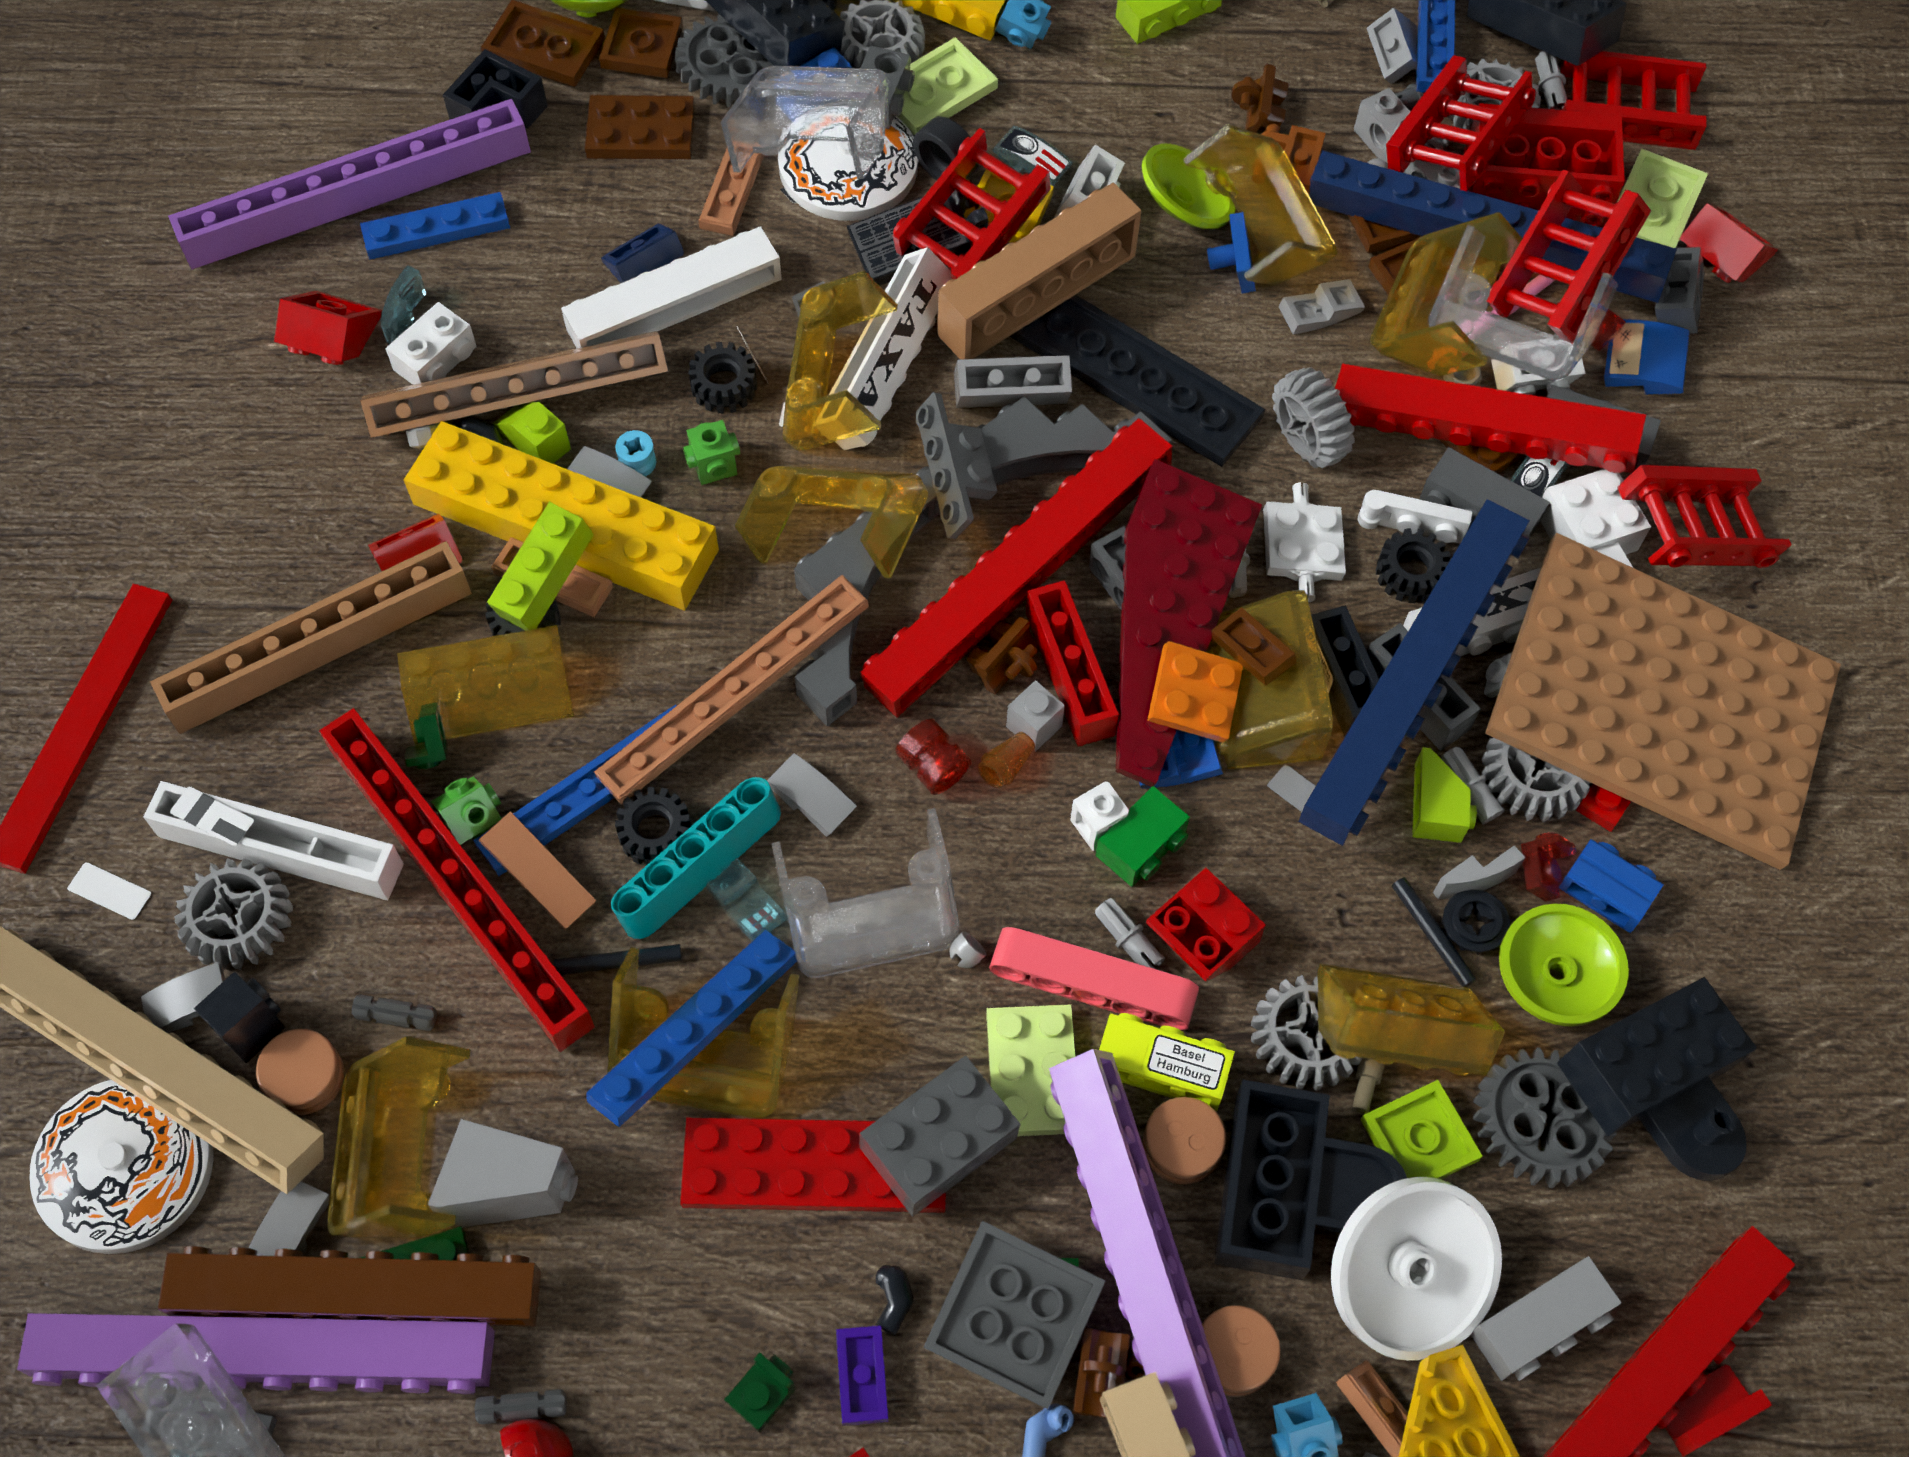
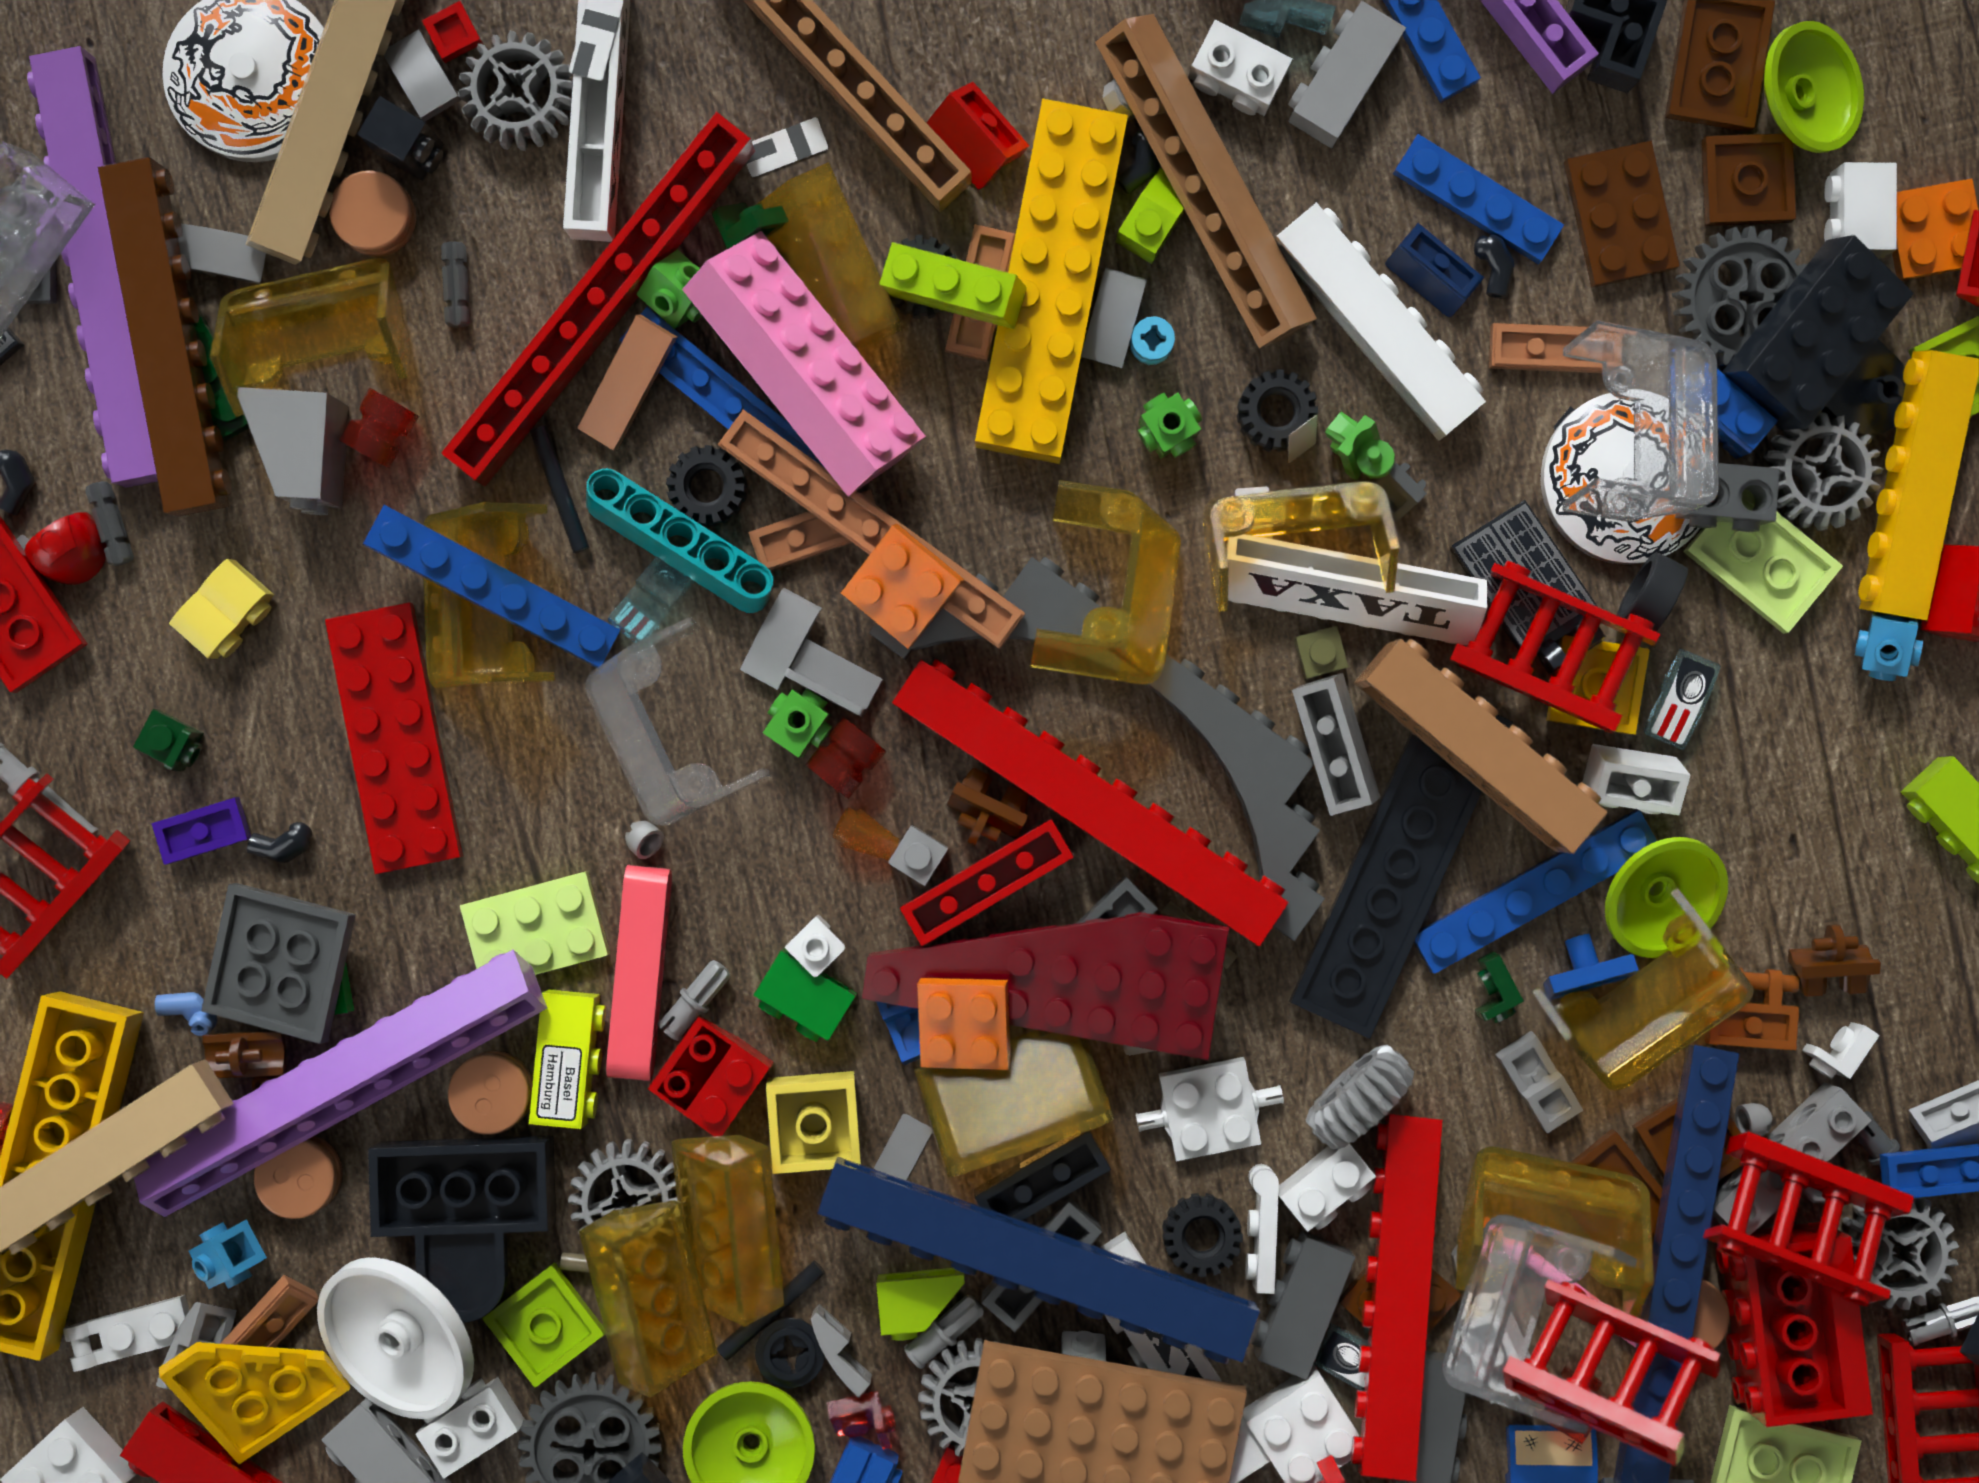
camera: 75 degrees right, 25 degrees up
dark grey brick [859,1055,1020,1217] -> none
dark grey bracket [916,392,998,539] -> none
reddish brown plate [1211,607,1297,686] -> none
none -> light yellow brick [169,559,274,659]
none -> clear red wheel [339,387,420,469]
none -> white brick [415,1377,525,1479]
none -> red plate [422,1,483,63]
none -> clear yellow slope [671,1135,784,1327]
none -> bright pink brick [682,231,926,496]
none -> white sticker [746,118,828,177]
none -> nougat tile [748,489,876,572]
none -> bright green brick [763,688,832,758]
none -> light yellow brick [766,1071,861,1174]
none -> light grey panel [784,639,883,717]
none -> orange plate [841,523,965,649]
none -> white brick [1278,1143,1376,1232]
none -> light grey brick [1288,1,1406,149]
none -> olive plate [1293,626,1348,679]
none -> bright green hips [1325,411,1395,481]
none -> blue plate [1393,134,1564,264]
none -> blue plate [1414,810,1657,974]
none -> black arm [1474,234,1515,299]
none -> dark green bracket [1475,952,1524,1023]
none -> white bracket [1802,1022,1880,1079]

